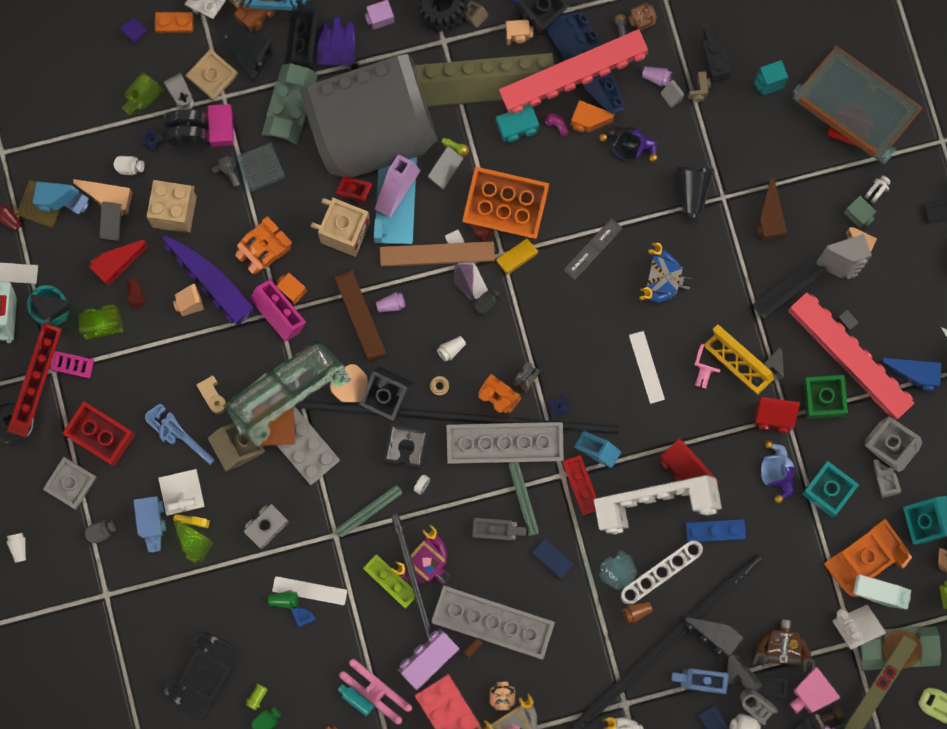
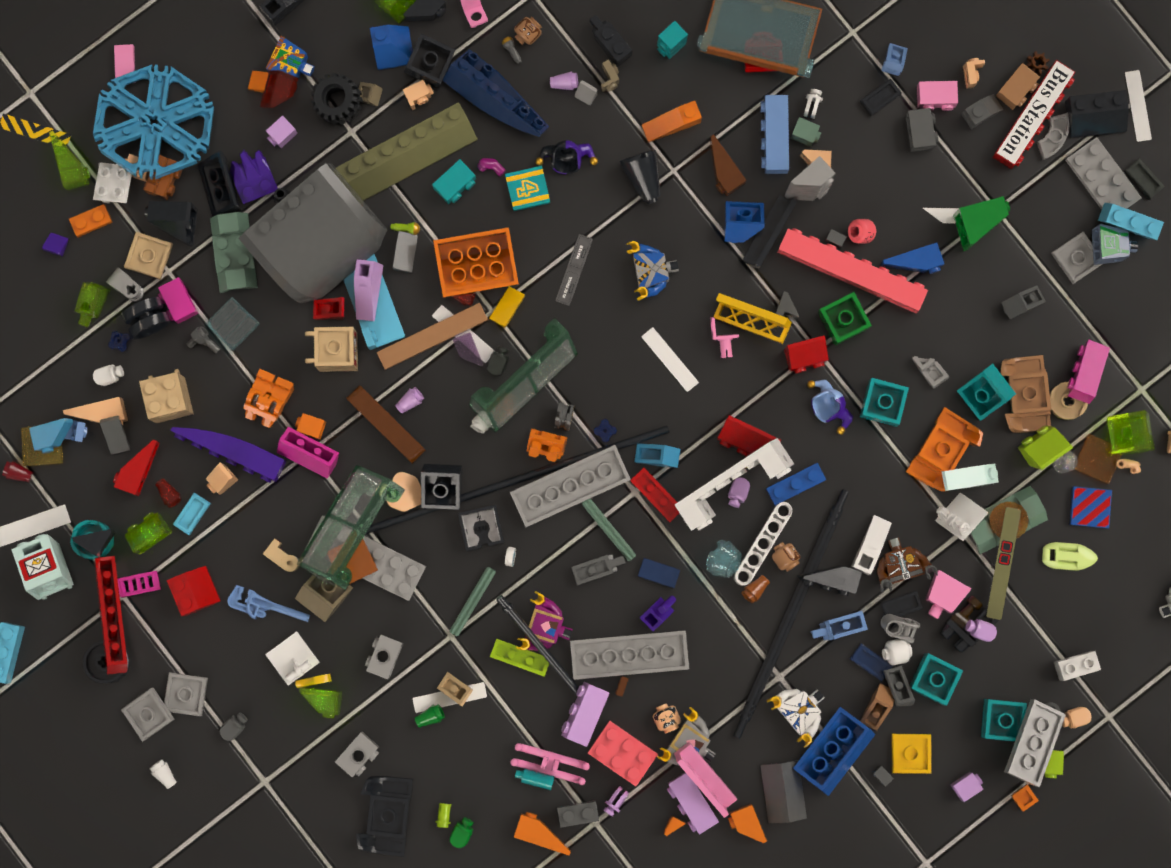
camera: 25 degrees left, 5 degrees up
red brick [62,401,135,467] -> none
medium blue hinge [134,496,166,553] -> none
blue tile [291,608,316,627] -> none
tan plate [430,376,449,396] -> none
coral brick [499,29,648,114] -> none
orange slope [570,100,614,132] -> none
dark grey slope [727,654,763,690] -> none
light grey slope [865,416,922,472] -> none
none -> light grey tile [121,688,175,742]
none -> red slope [167,566,221,616]
none -> medium azure tile [173,493,211,535]
none -> light grey brick [335,732,379,777]
none -> tan slope [437,672,473,706]
none -> windscreen [469,318,578,433]
none -> teal tile [505,166,550,211]
none -> dark purple brick [640,596,676,631]
none -> orange slope [641,101,702,143]
none -> blue slope [724,201,765,243]
none -> lavender arm [728,477,750,508]
none -> medium blue brick [760,95,789,174]
none -> medium nougat head [772,542,801,572]
none -> coral head [848,219,876,244]
none -> white slope [851,515,892,575]

